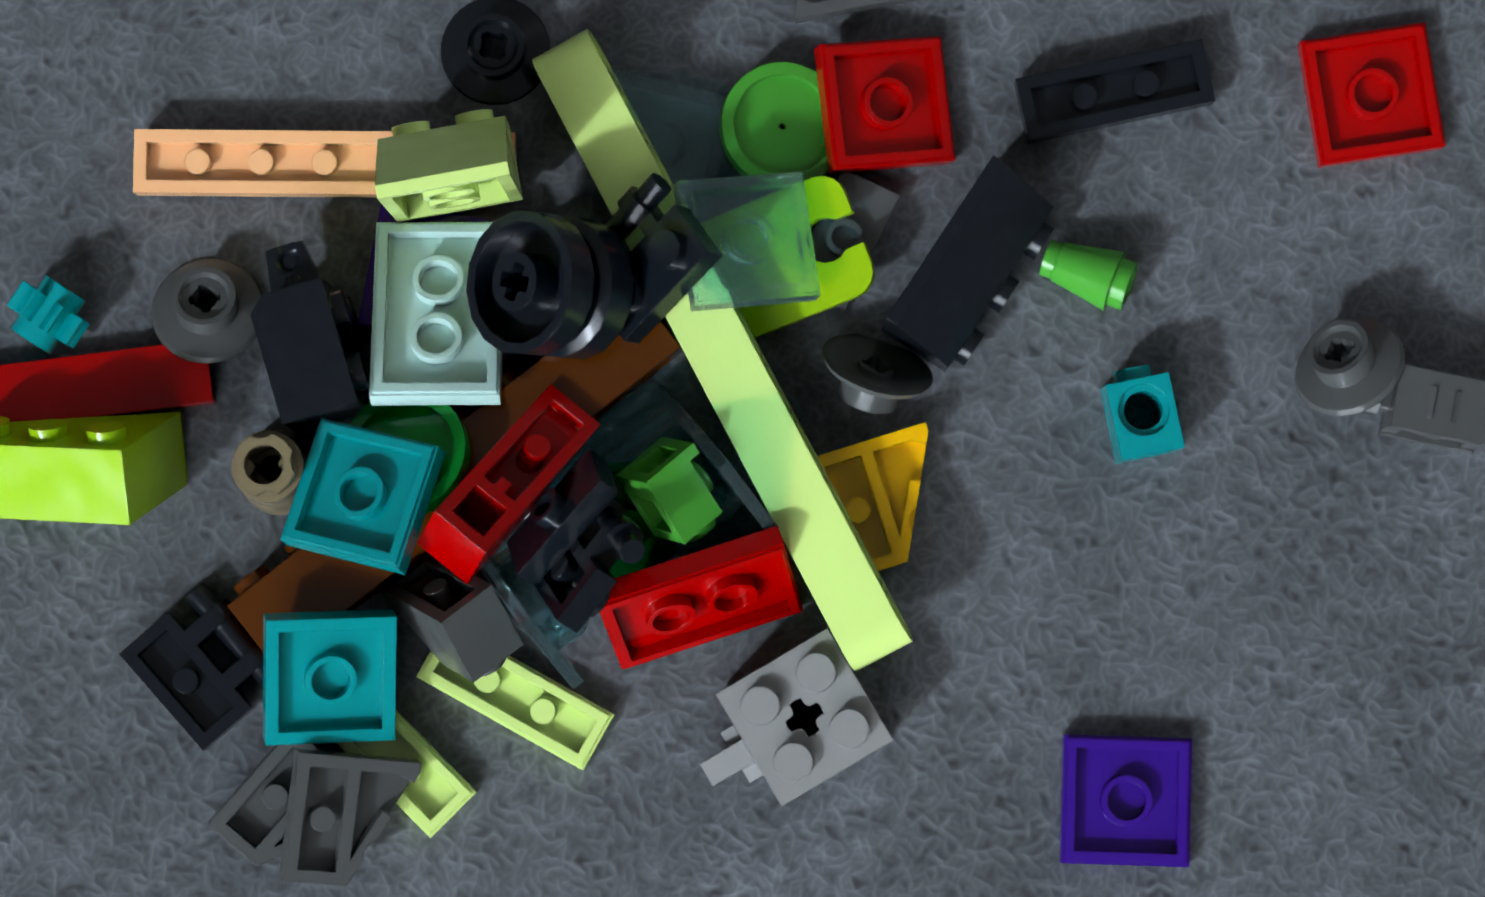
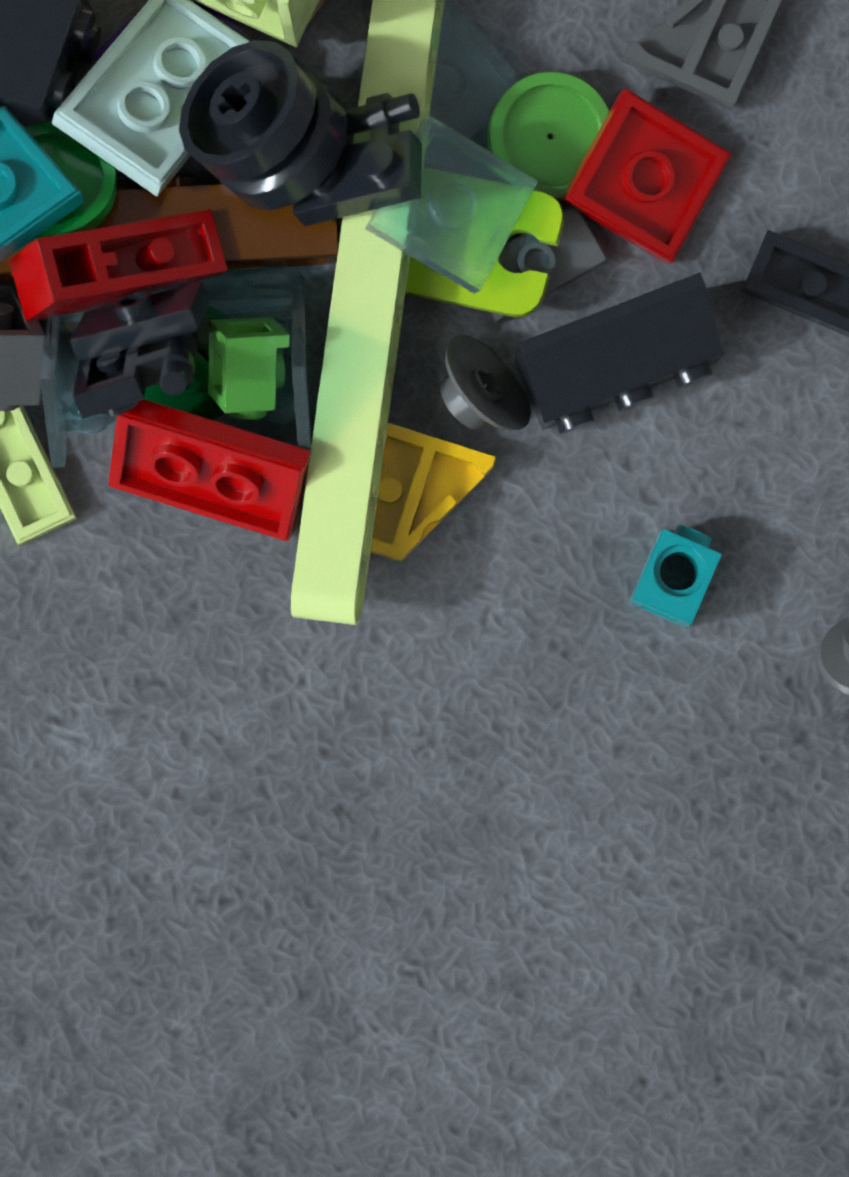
camera: 30 degrees right, 0 degrees up
light grey hinge [700,629,893,807] -> none
bright green cone [1039,239,1139,311] -> none
dark purple tile [1059,734,1192,867] -> none

